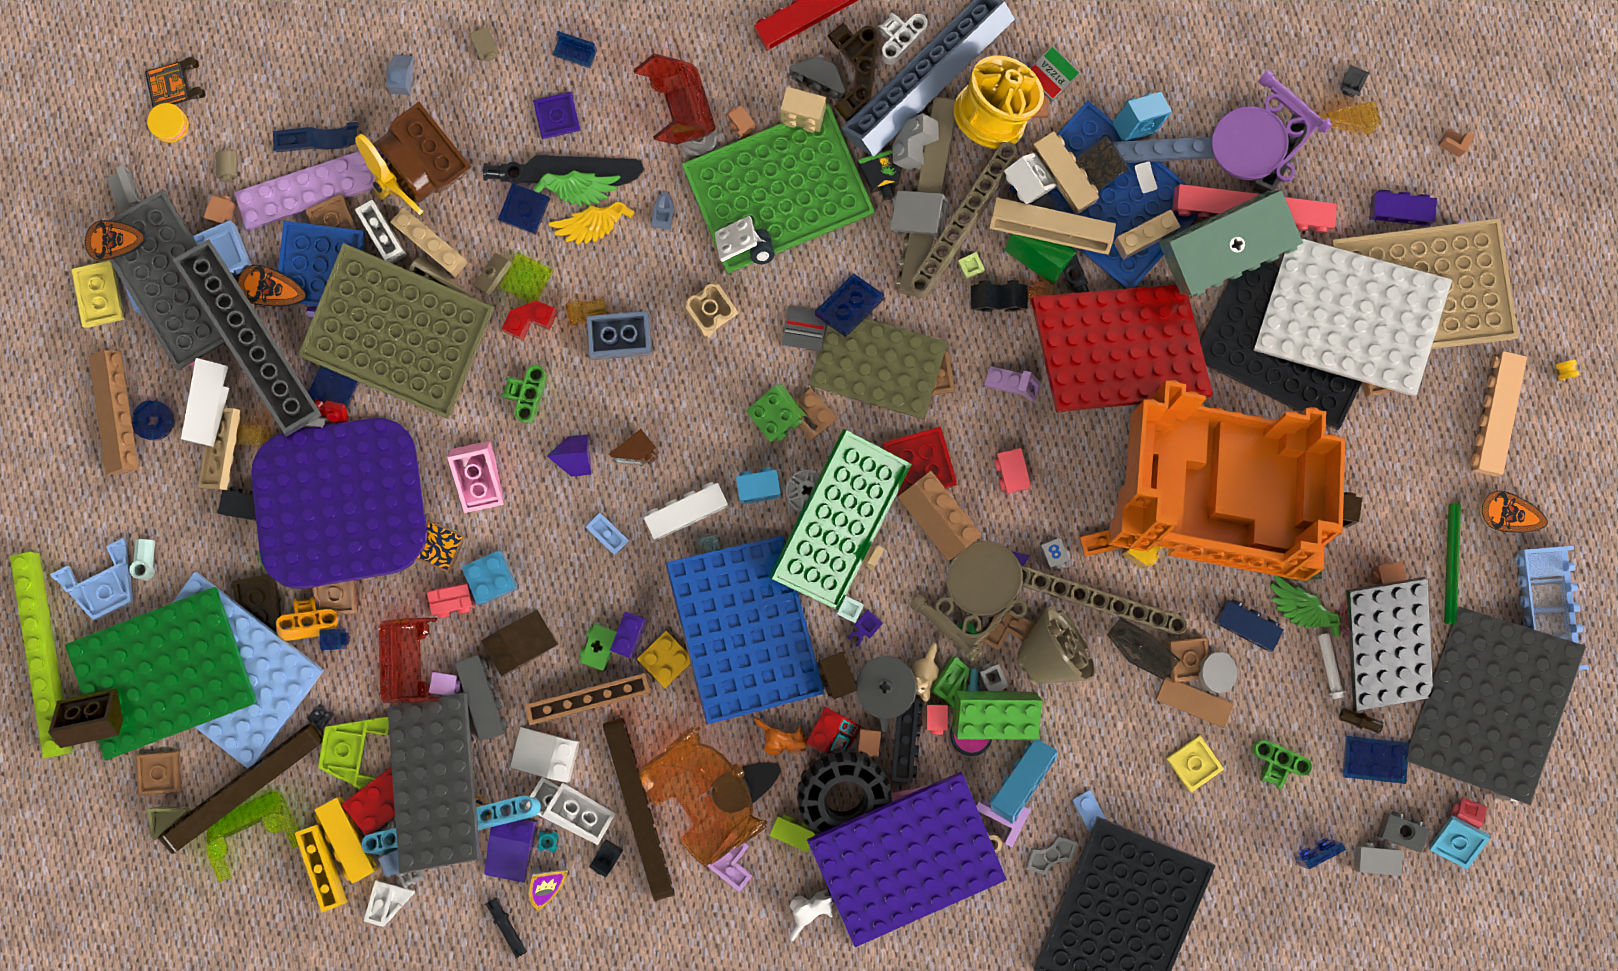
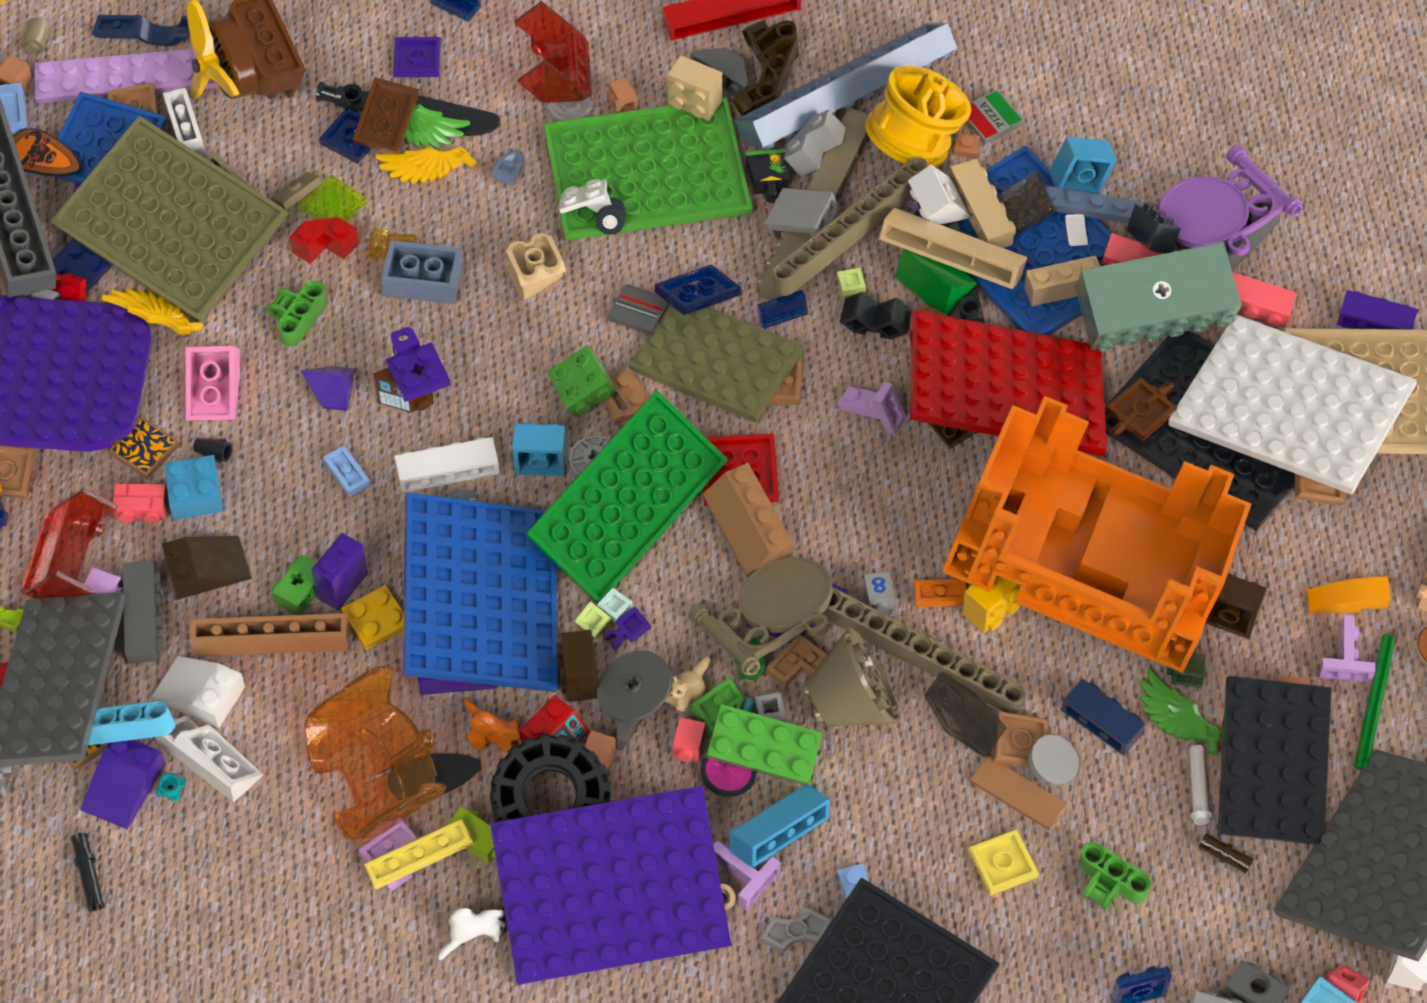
camera: 10 degrees right, 25 degrees down
tan brick [390,207,468,278] -> none
shield [528,866,568,911] -> none
black bracket [589,839,623,877] -> none
dark brown beam [603,717,675,901] -> none
tan tile [863,545,884,570] -> none
white piece [877,13,927,65] -> none
black brick [891,699,922,783] -> none
coral brick [994,448,1031,495] -> none
clear yellow slope [1319,101,1382,135] -> none
black bracket [1340,64,1369,98] -> none
clear blue plate [1343,736,1409,784] -> none
none -> yellow animal [102,288,202,335]
none -> black cone [193,438,232,463]
none -> reddish brown plate [353,77,420,155]
none -> light yellow tile [364,819,474,890]
none -> dark purple plate [385,327,451,402]
none -> yellowish green plate [574,601,611,638]
none -> clear blue tile [757,290,808,329]
none -> reddish brown plate [1106,377,1177,442]
none -> black brick [1126,202,1181,254]
none -> light orange slope [1306,576,1391,613]
none -> lavender bracket [1319,614,1375,683]

